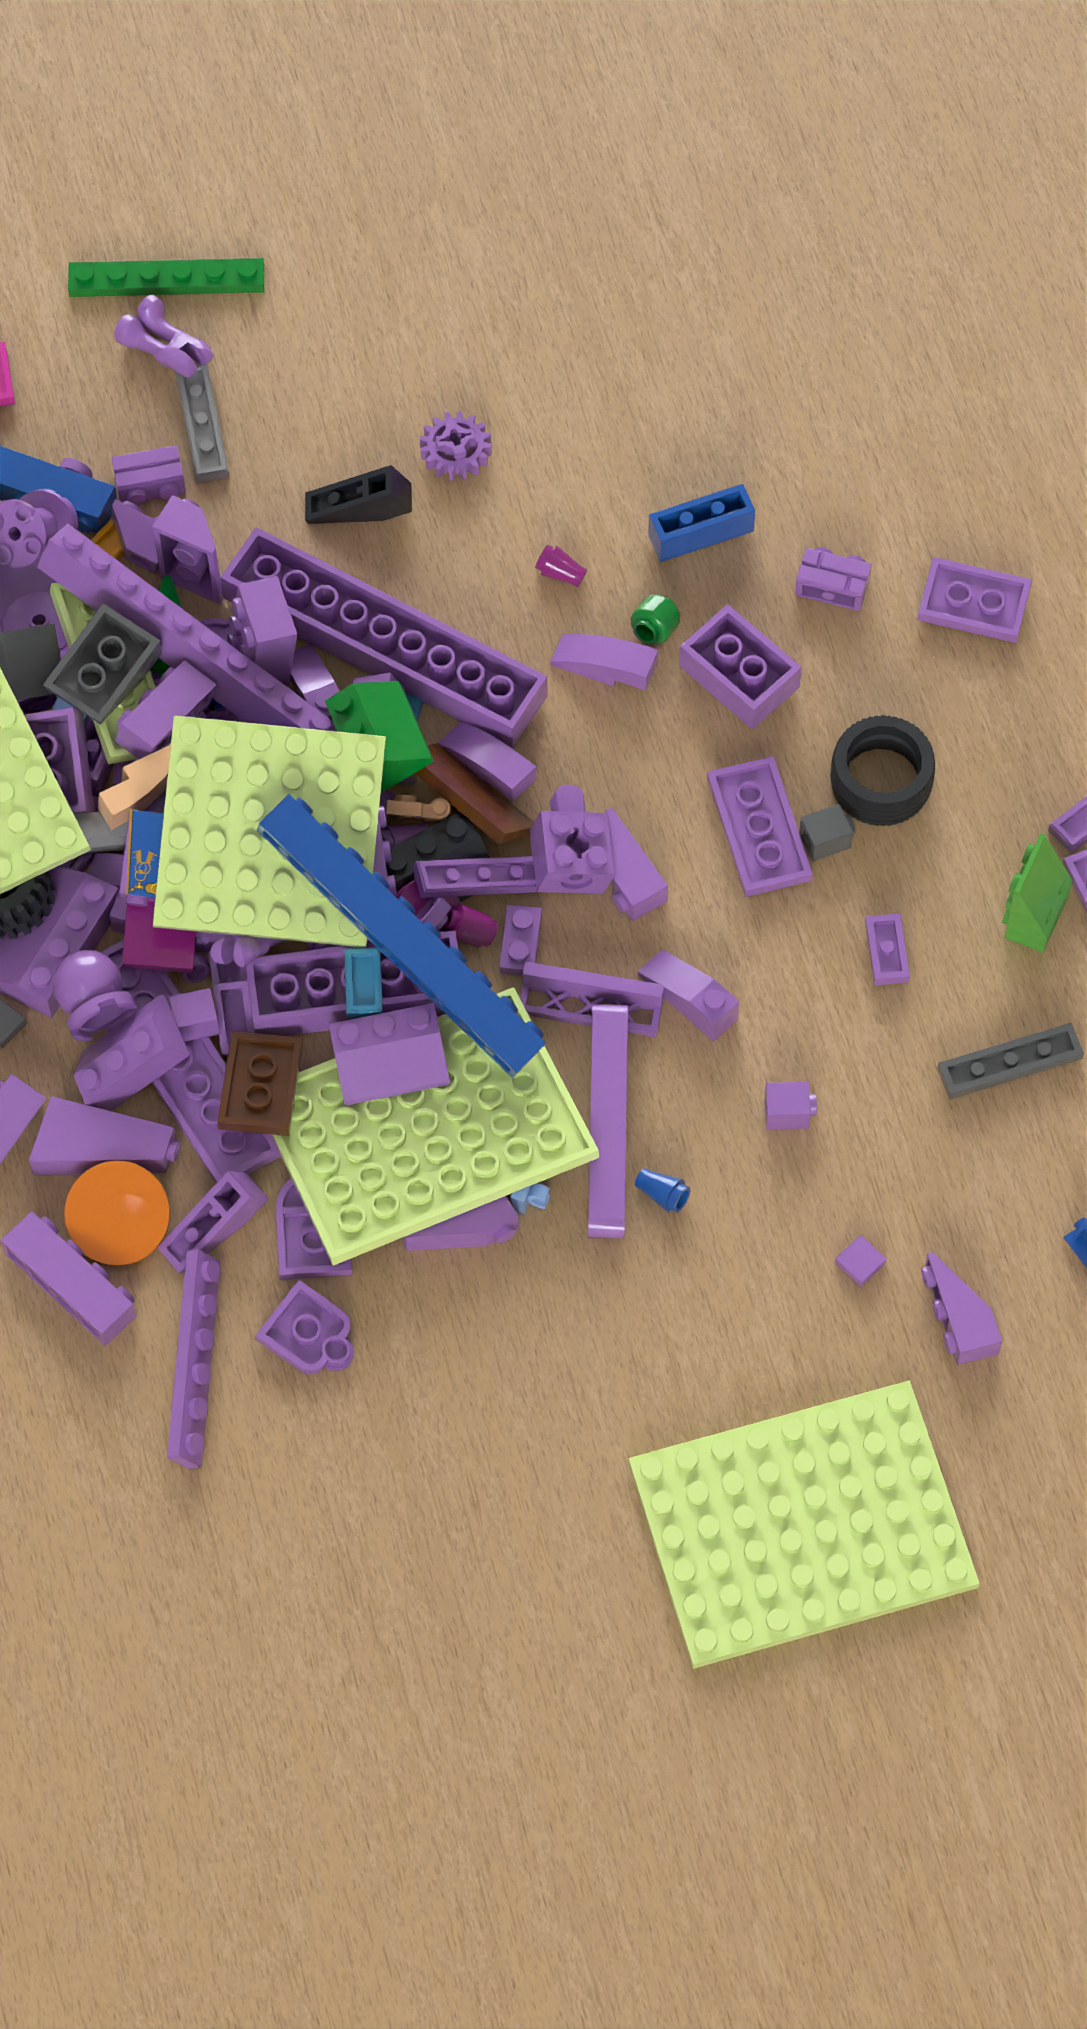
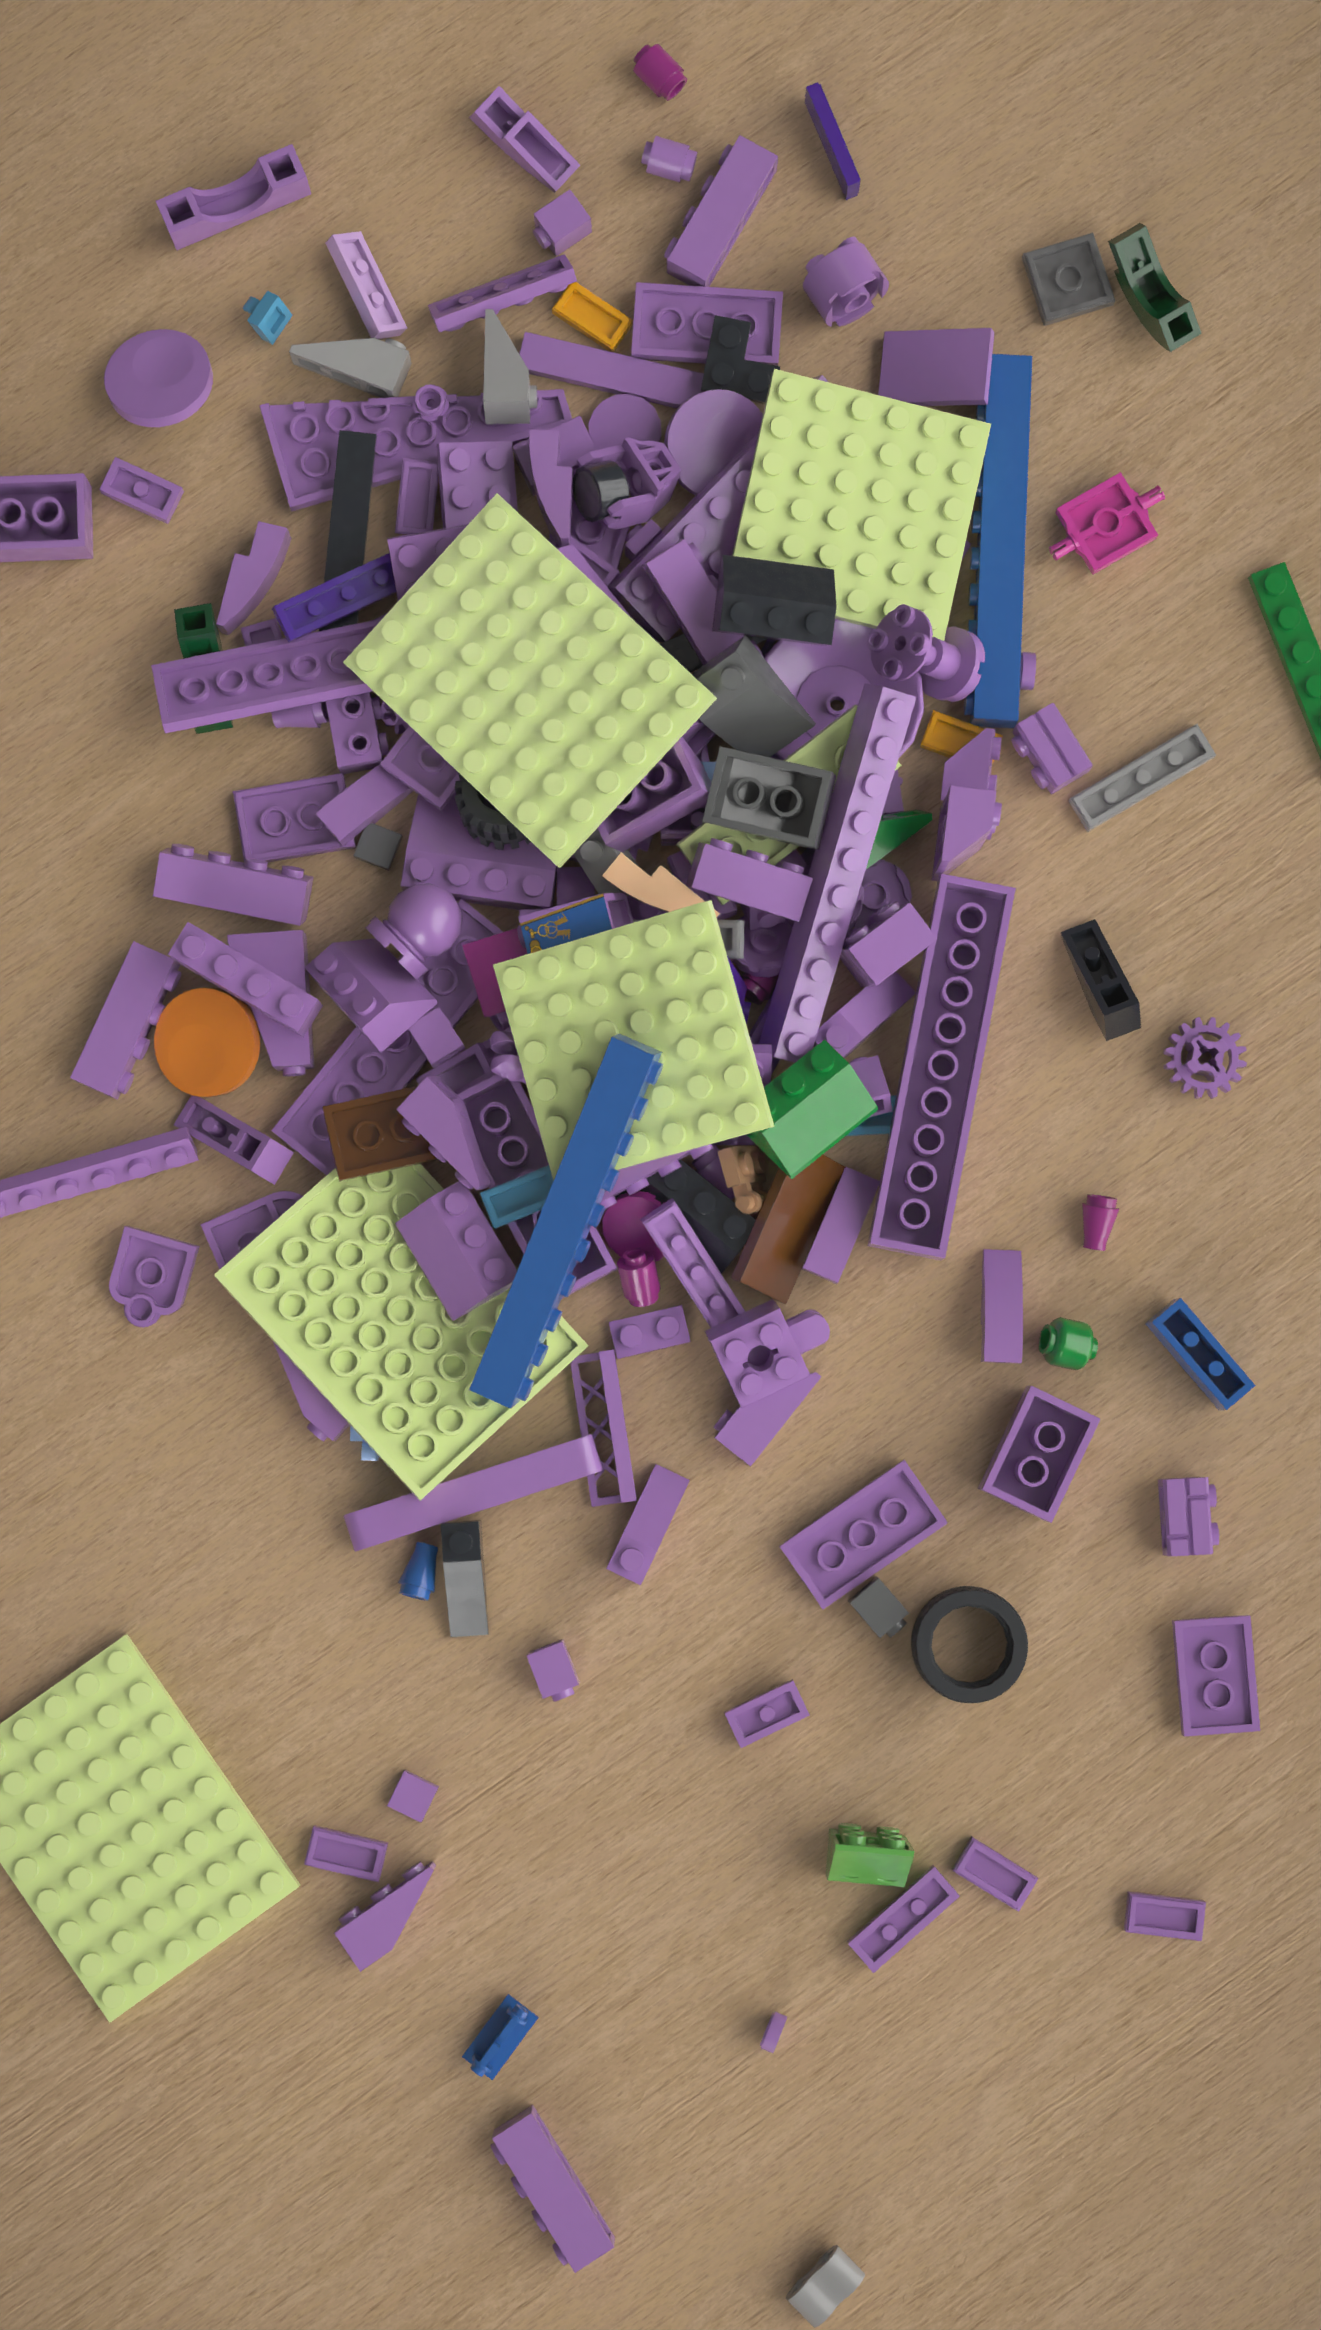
camera: 70 degrees right, 20 degrees up
medium lavender piece [114,295,214,378] -> none
medium lavender plate [416,897,452,930] -> none
dark grey plate [937,1023,1084,1100] -> none
none -> medium lavender brick [168,922,323,1038]
none -> medium lavender tile [304,1825,388,1882]
none -> medium lavender slope [396,1076,491,1190]
none -> slope [441,1520,489,1637]

